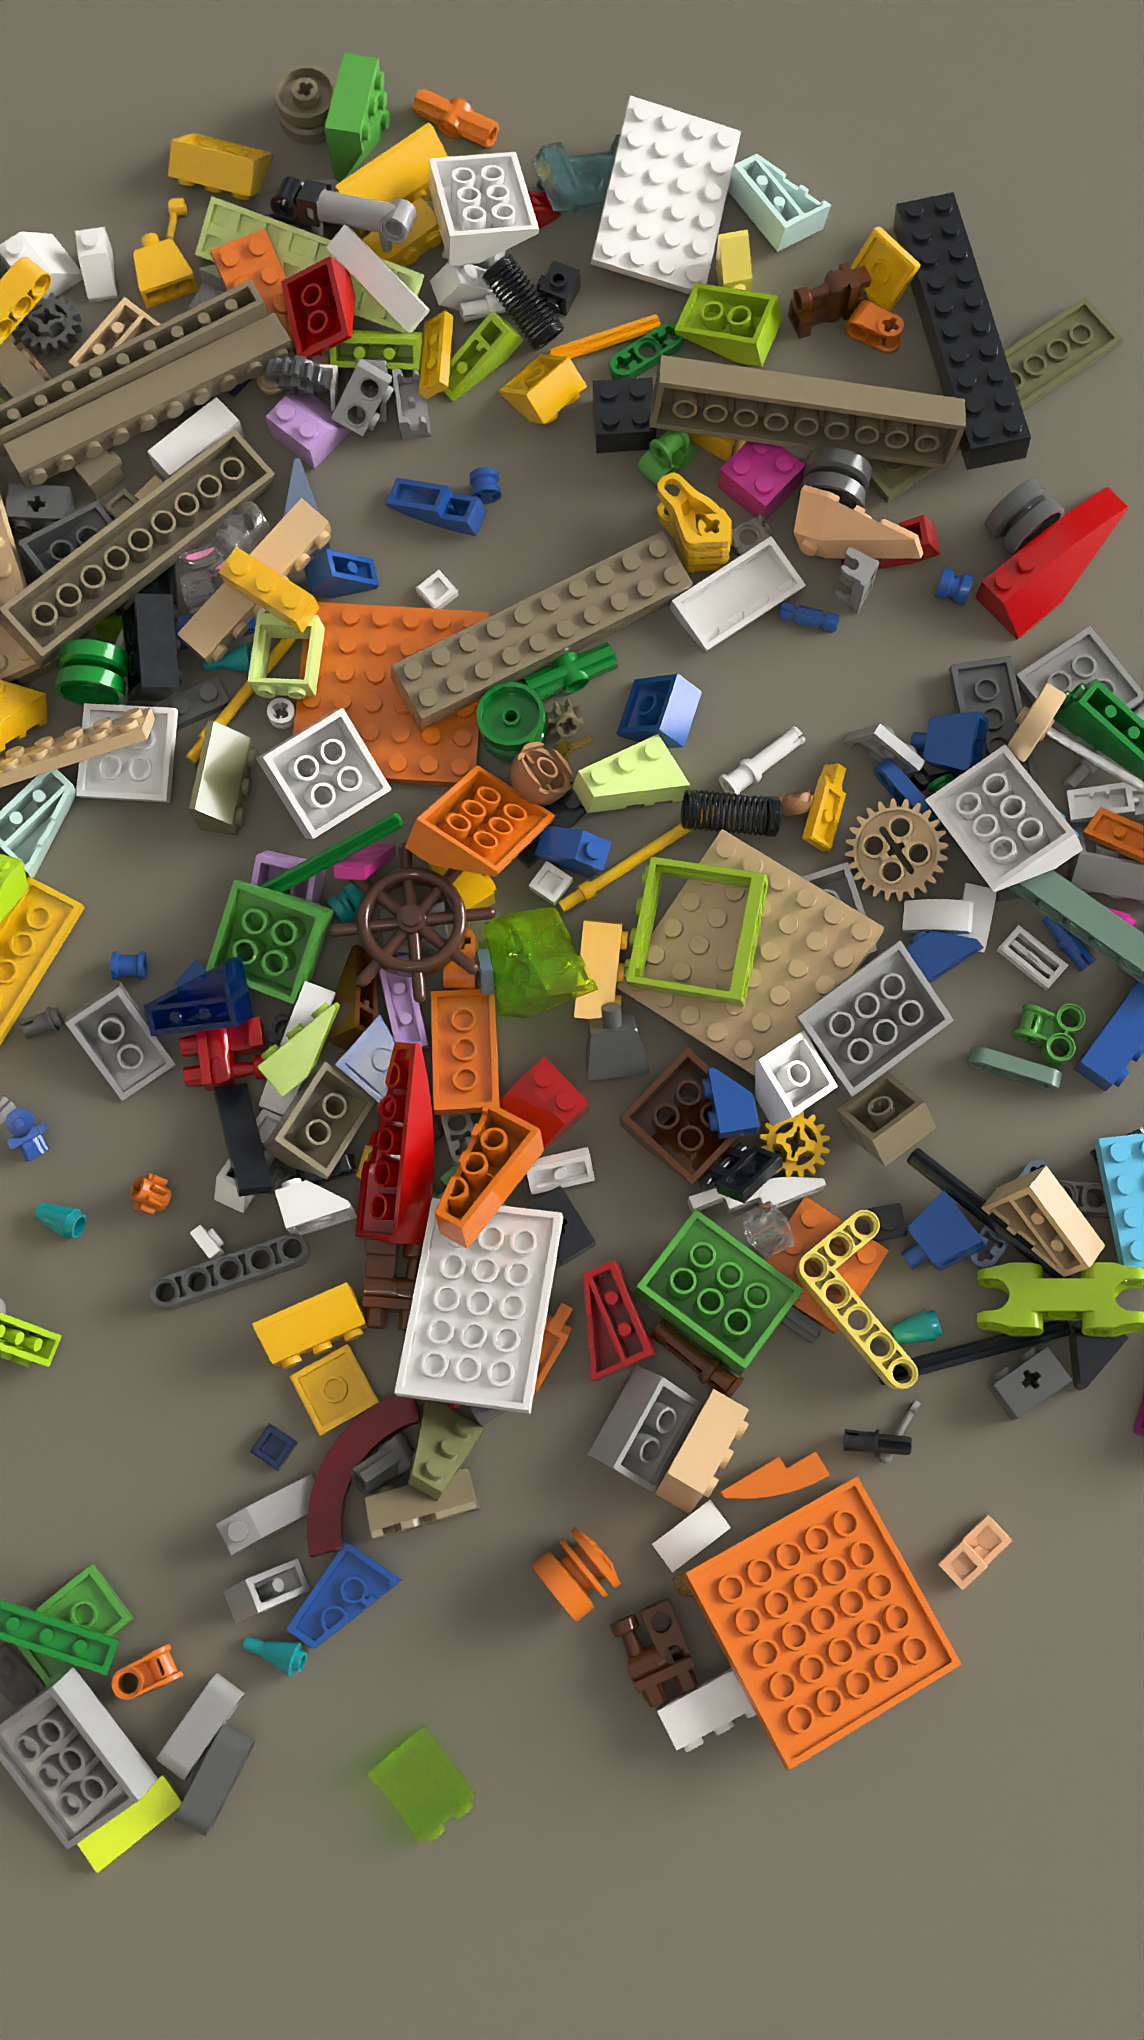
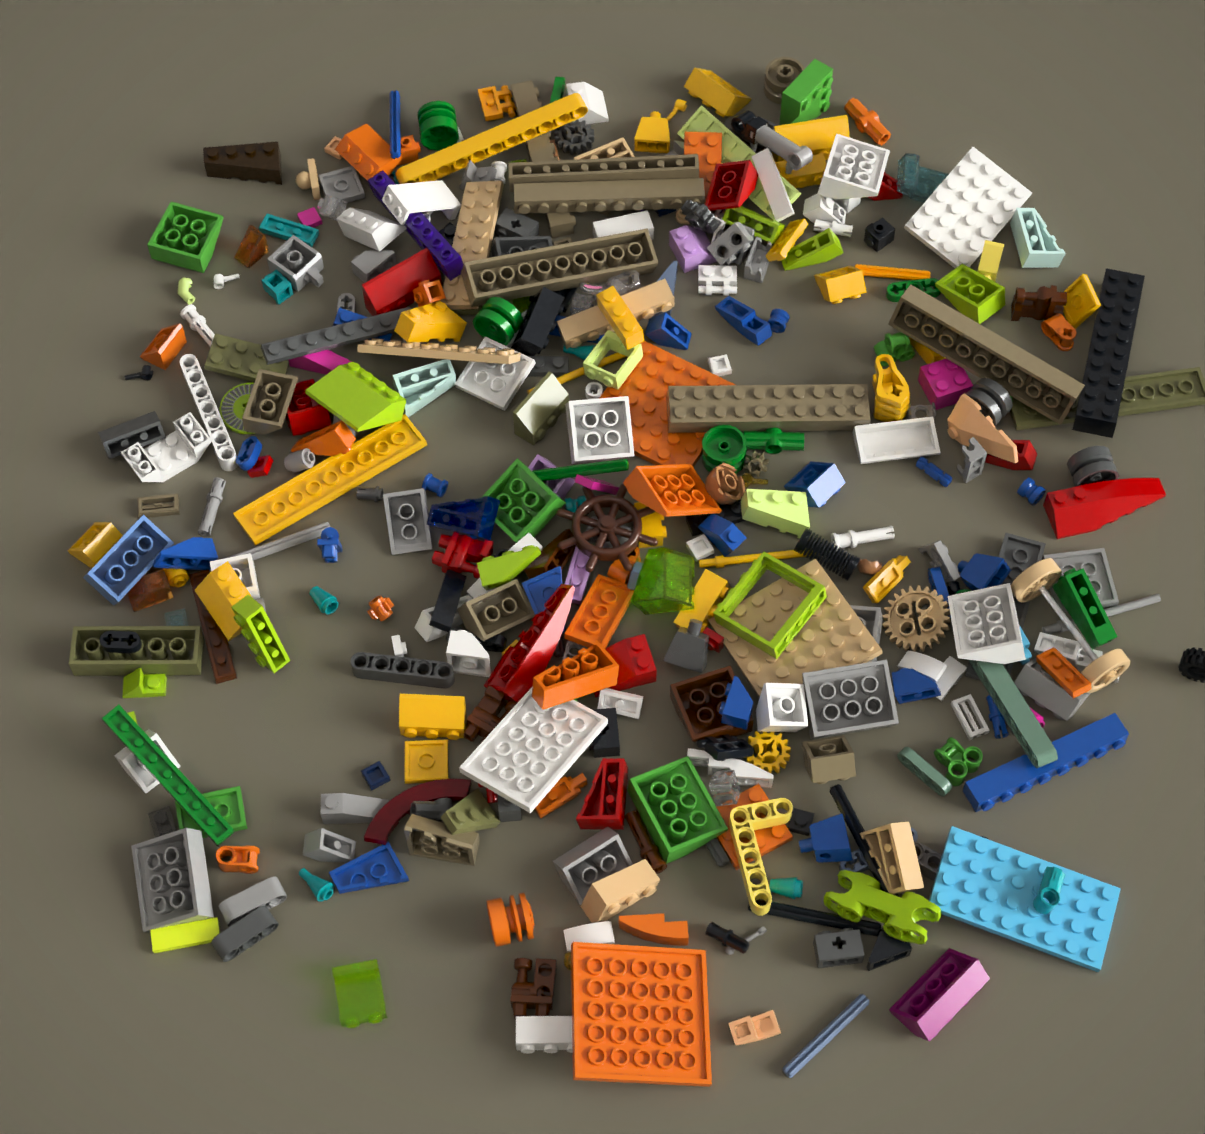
camera: 25 degrees right, 15 degrees down
white slope [75,227,118,303] -> none
black piece [482,254,564,351] -> none
black brick [592,377,656,453] -> none
none -> white plate [698,265,737,296]
none -> red plate [702,627,724,653]
none -> sand blue axle [782,994,870,1078]

